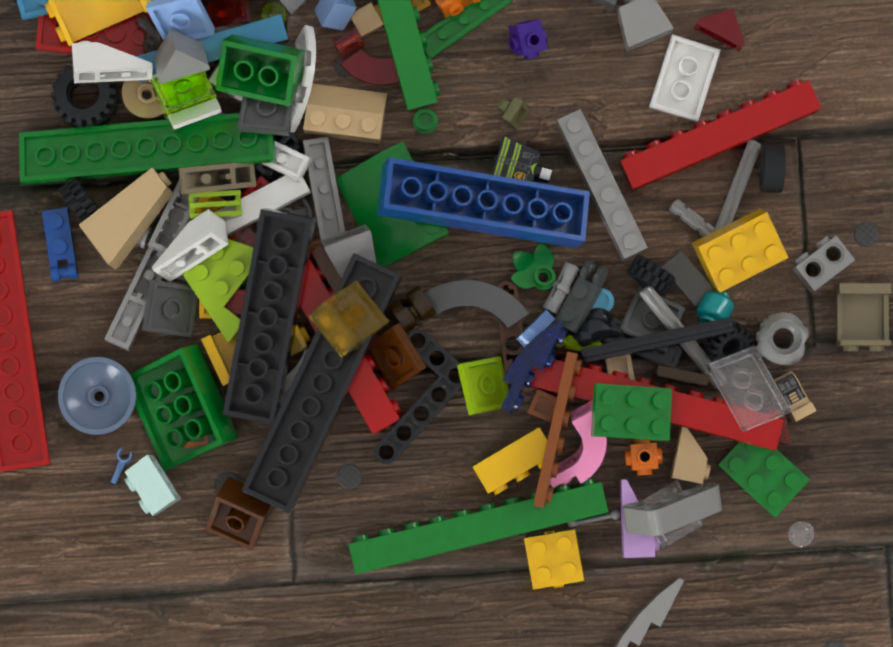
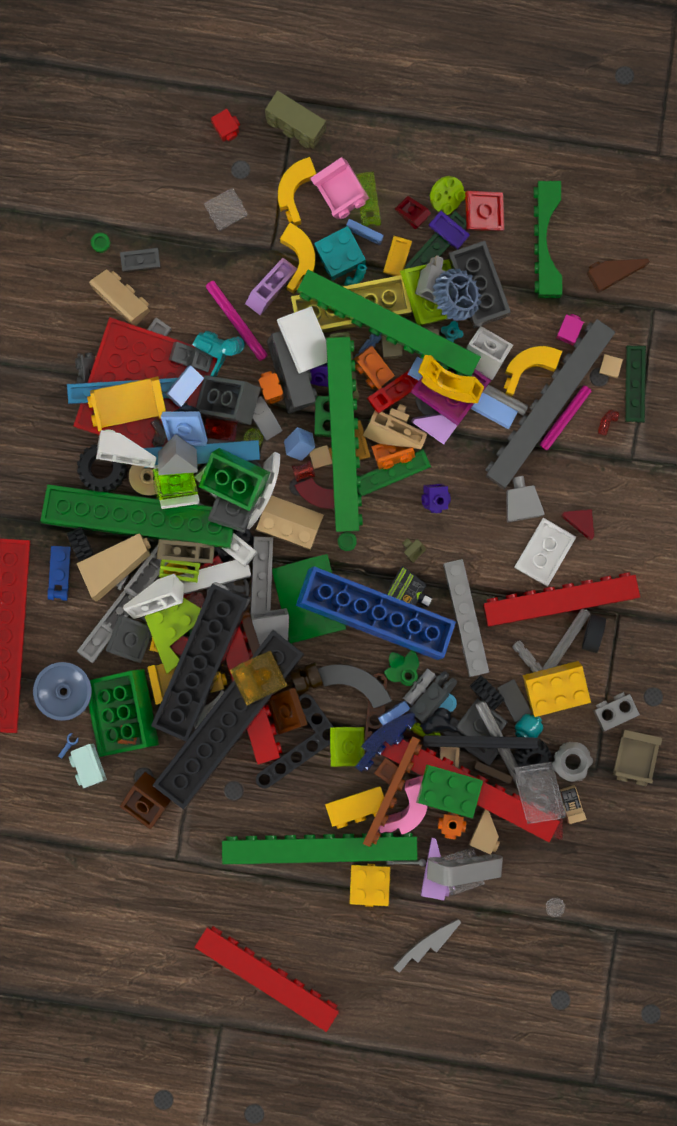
camera: 10 degrees right, 0 degrees up
green plate [717,442,810,518] -> none

